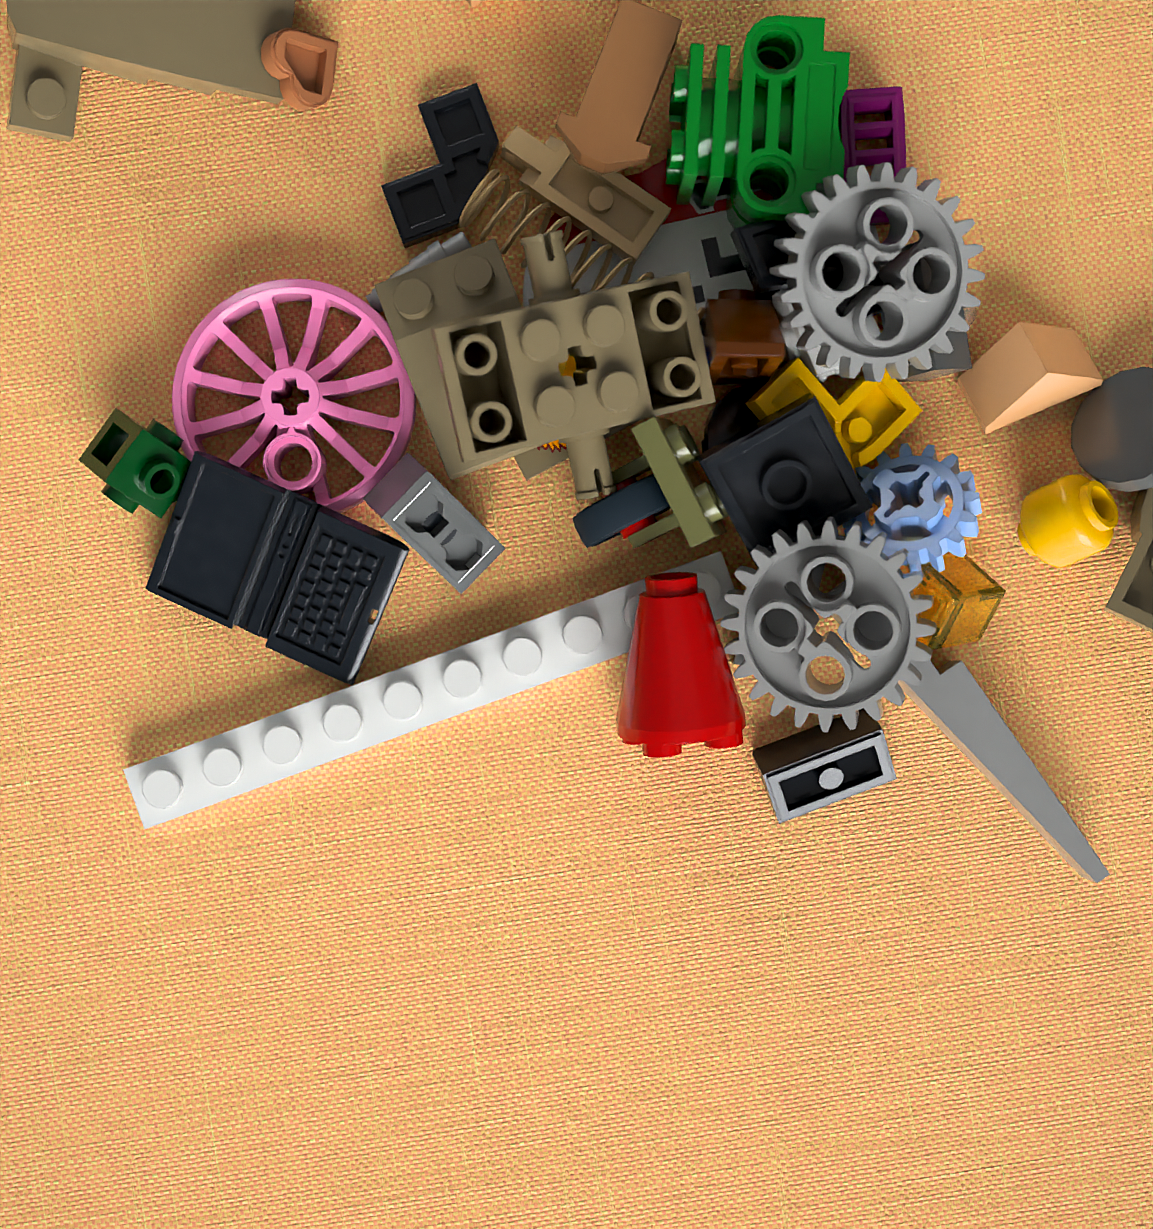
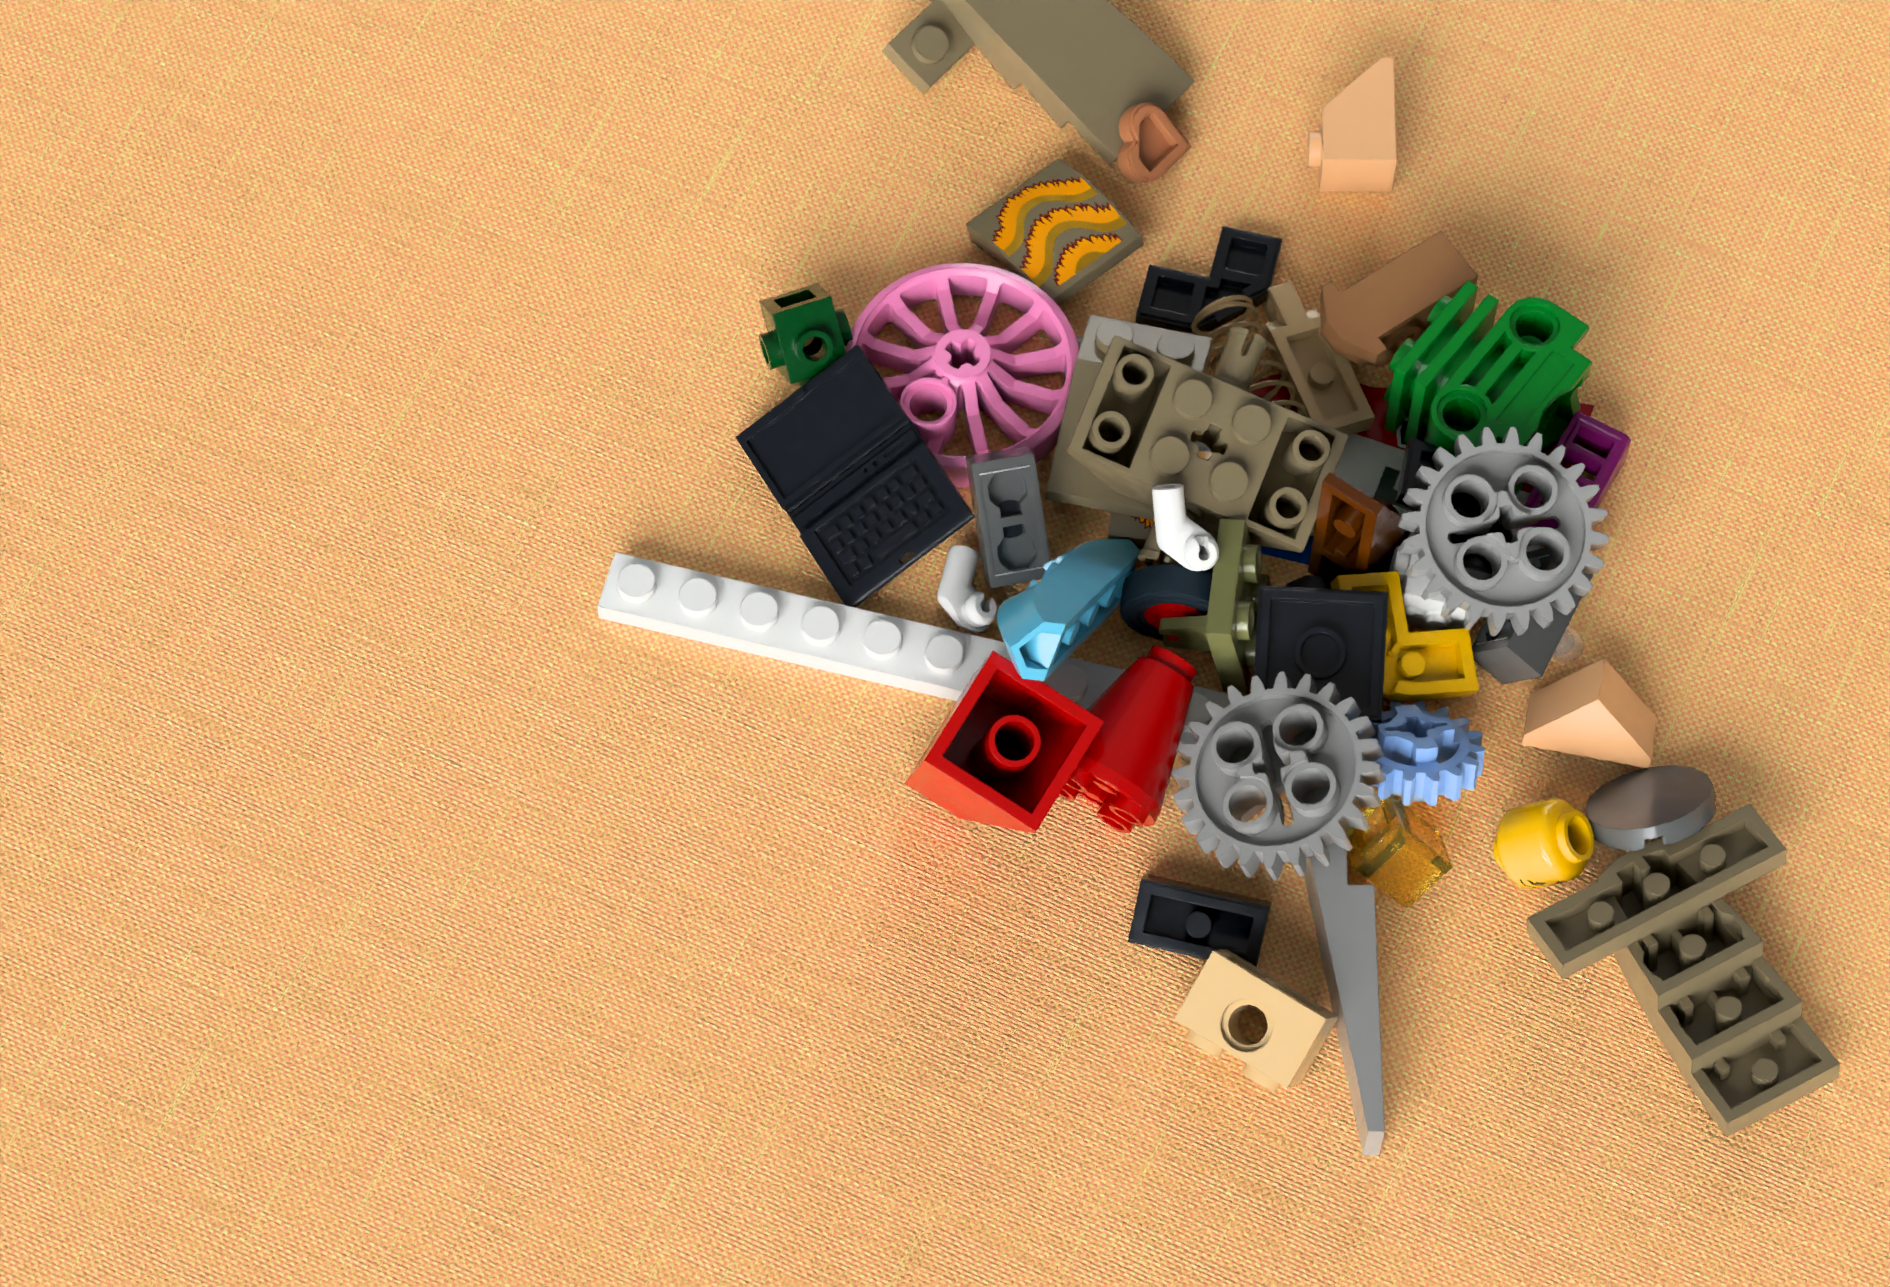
camera: 35 degrees right, 25 degrees down
none -> red slope [905,651,1105,833]
none -> white arm [937,545,998,632]
none -> slope [966,158,1144,306]
none -> medium azure brick [997,539,1140,681]
none -> white arm [1151,483,1219,571]
none -> tan brick [1174,949,1339,1091]

